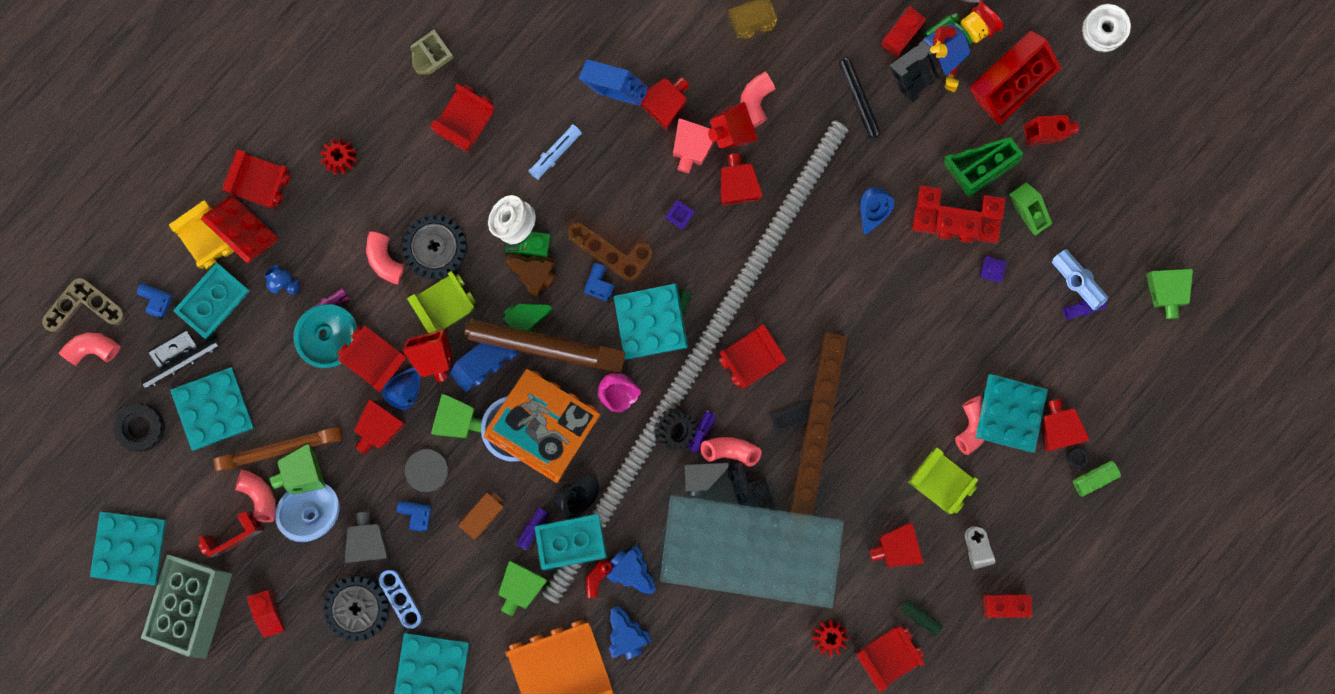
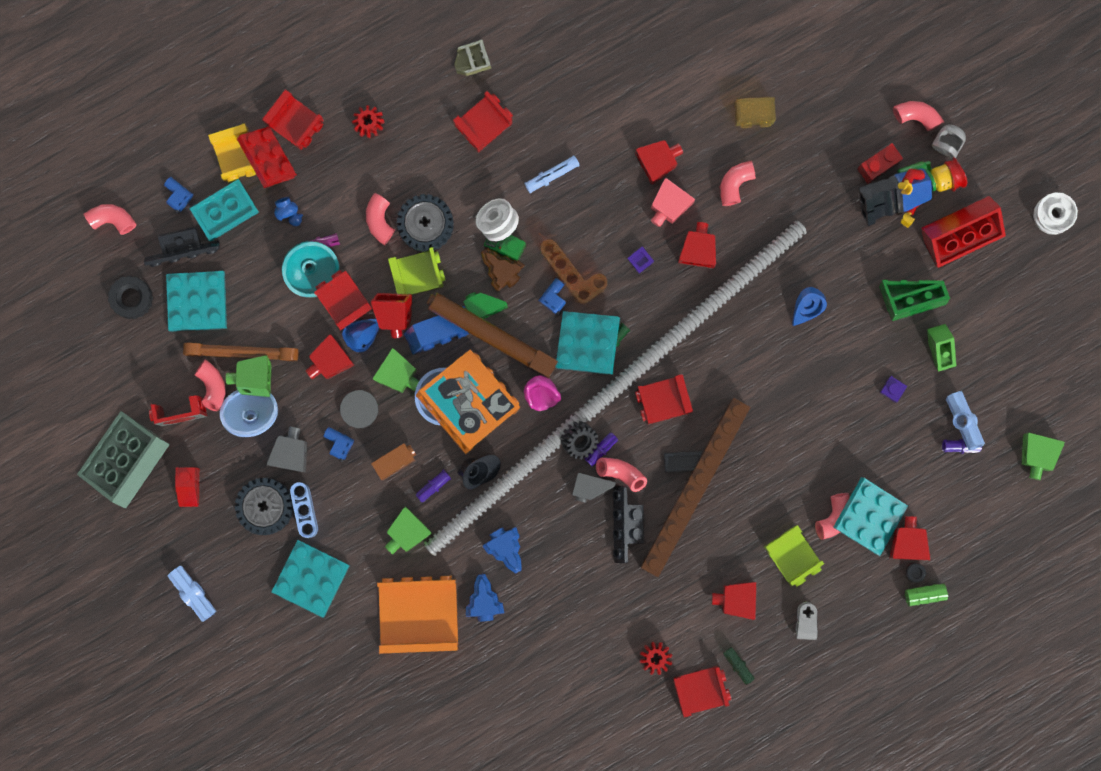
camera: 25 degrees right, 0 degrees up
dark tan beam [42,278,125,332] -> none
teal plate [90,512,167,585] -> none
teal plate [535,514,607,570] -> none
blue window [579,59,648,106] -> none
red arm [585,560,613,598] -> none
clear light blue plate [660,495,844,608] -> none
red torso [708,102,758,148] -> none
black axle [839,58,880,138] -> none
red bracket [912,186,1006,244] -> none
red brick [983,594,1032,618] -> none
red torso [1023,115,1079,146] -> none

